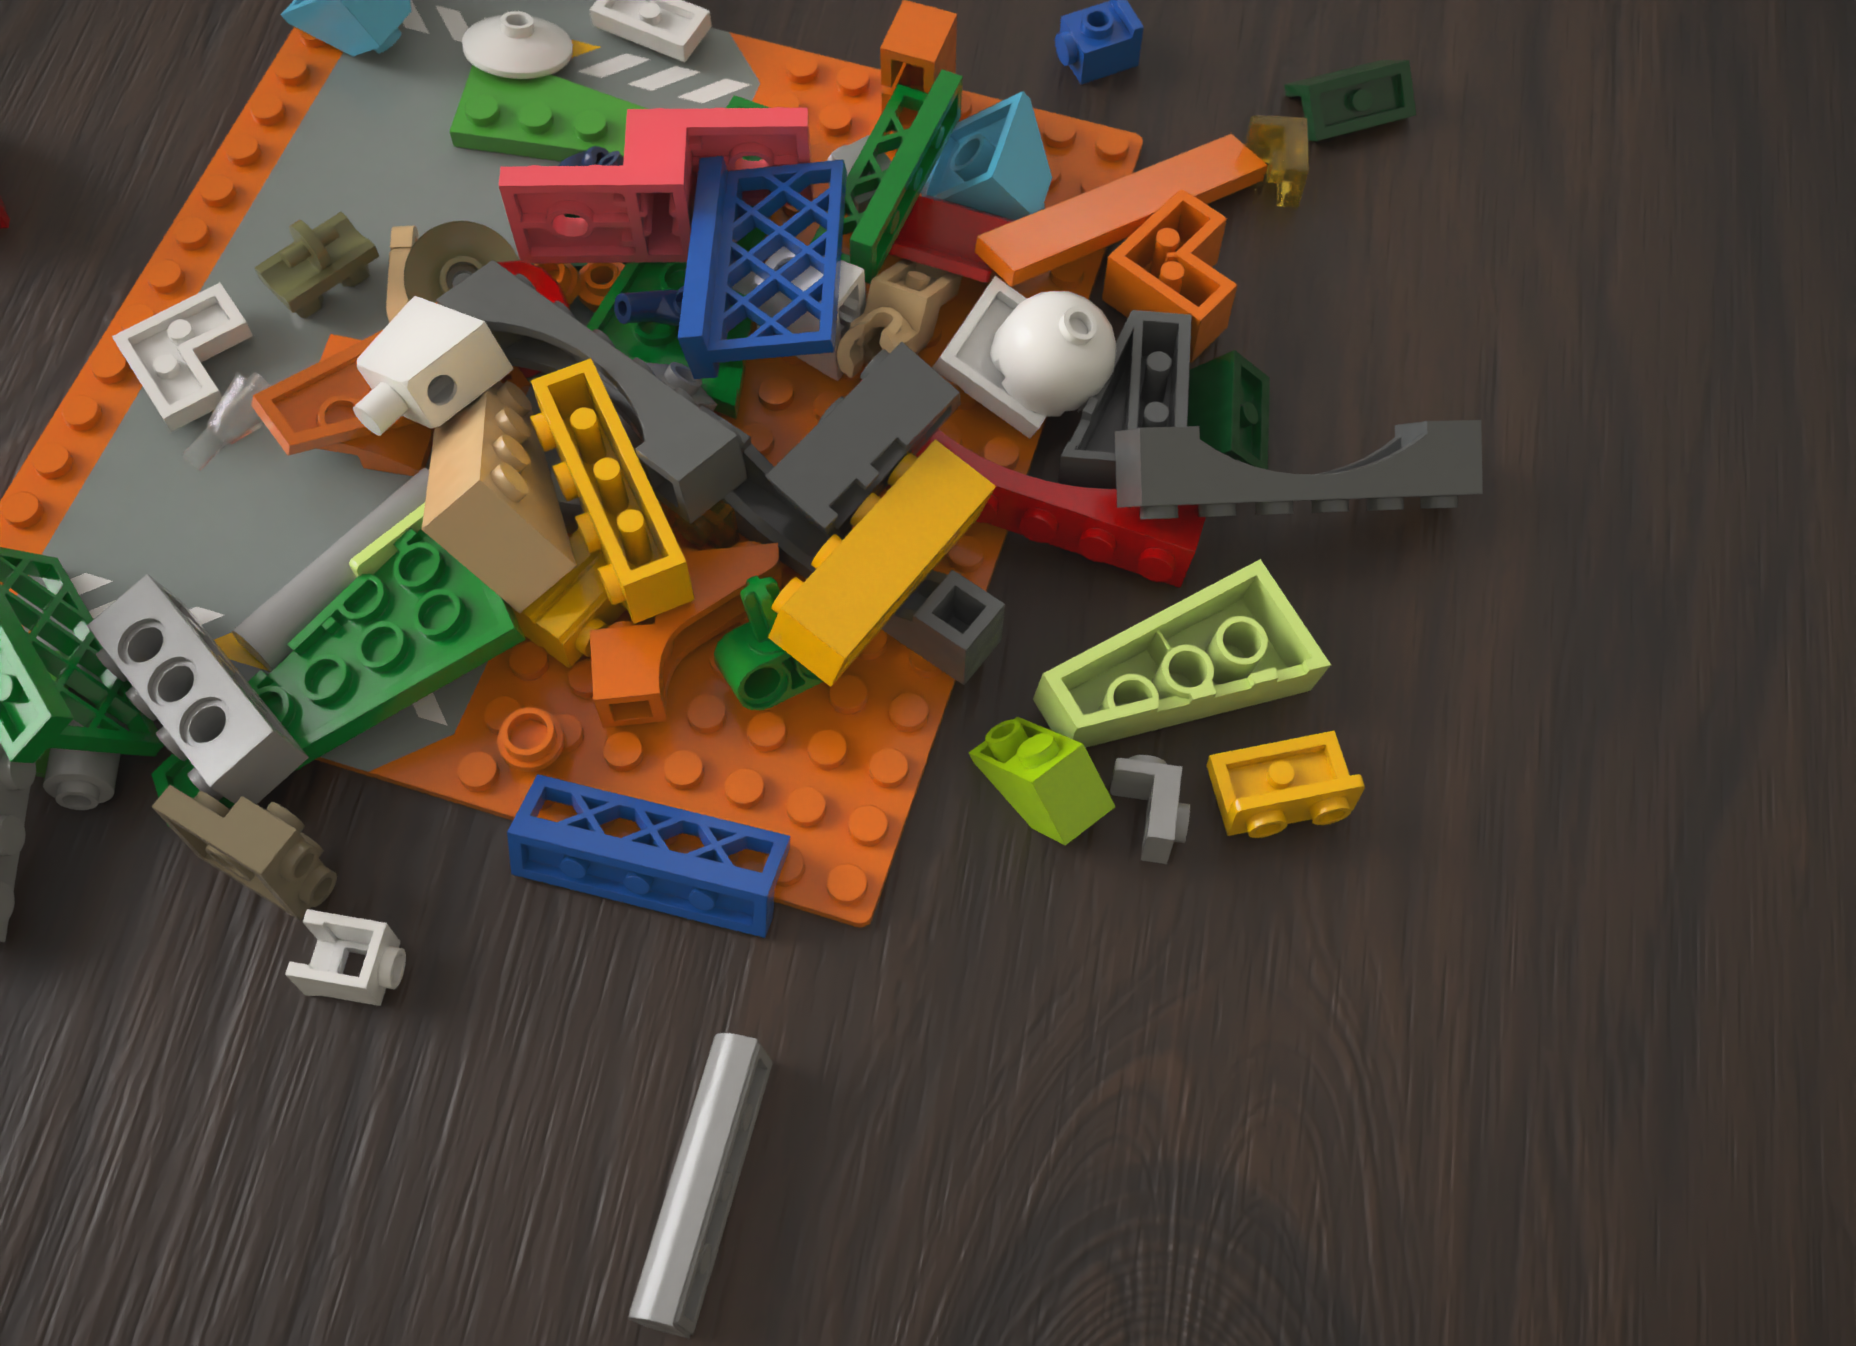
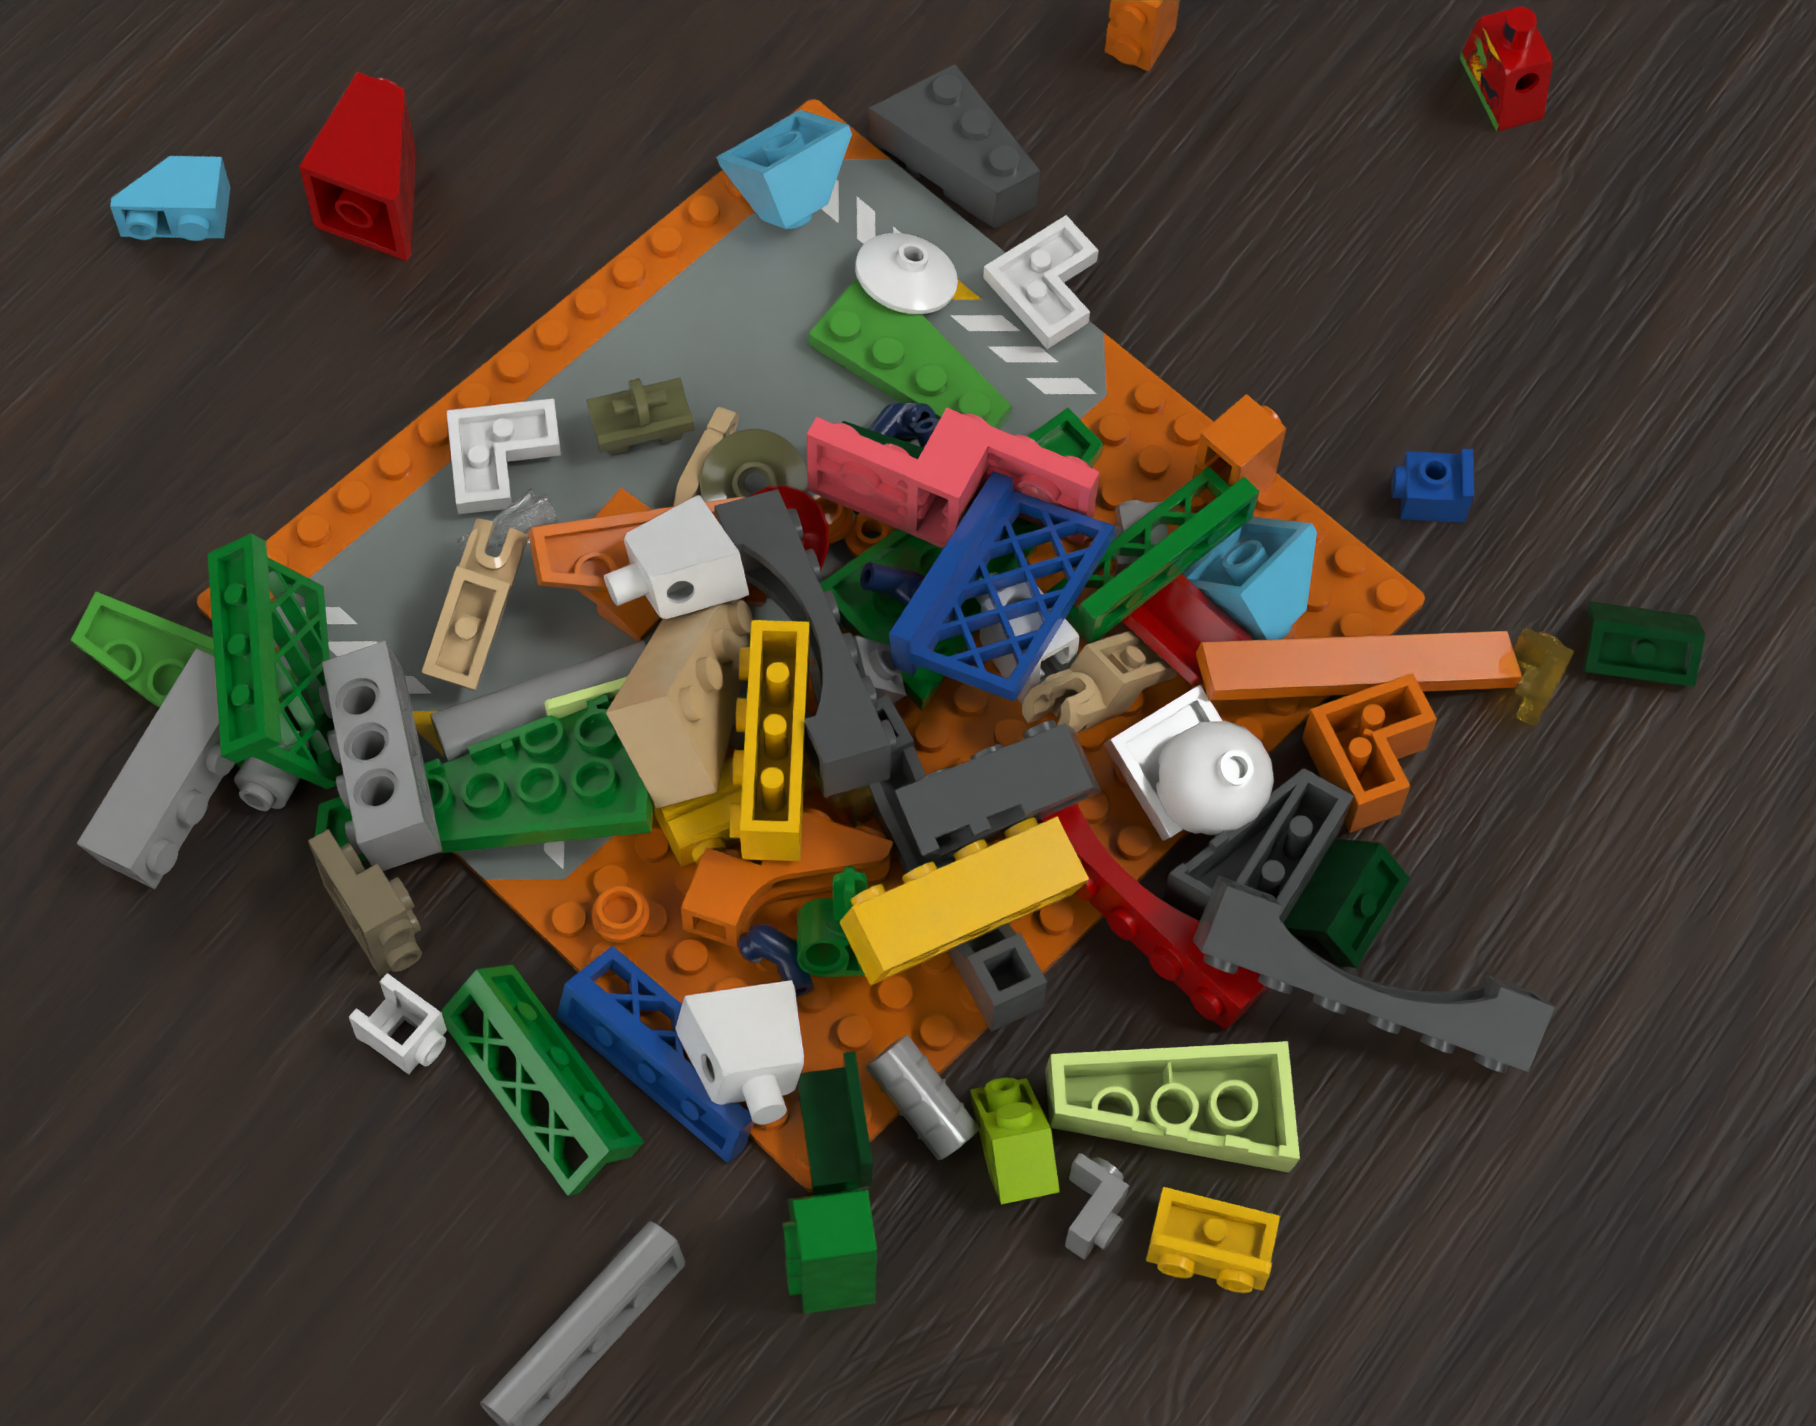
camera: 25 degrees right, 0 degrees up
none -> tan plate [421,519,529,691]
none -> green fence [440,965,644,1196]
none -> white torso [675,980,804,1124]
none -> dark blue arm [738,924,814,997]
none -> green wedge [783,1189,877,1314]
none -> dark green panel [797,1051,873,1194]
none -> light grey axle [865,1034,980,1161]

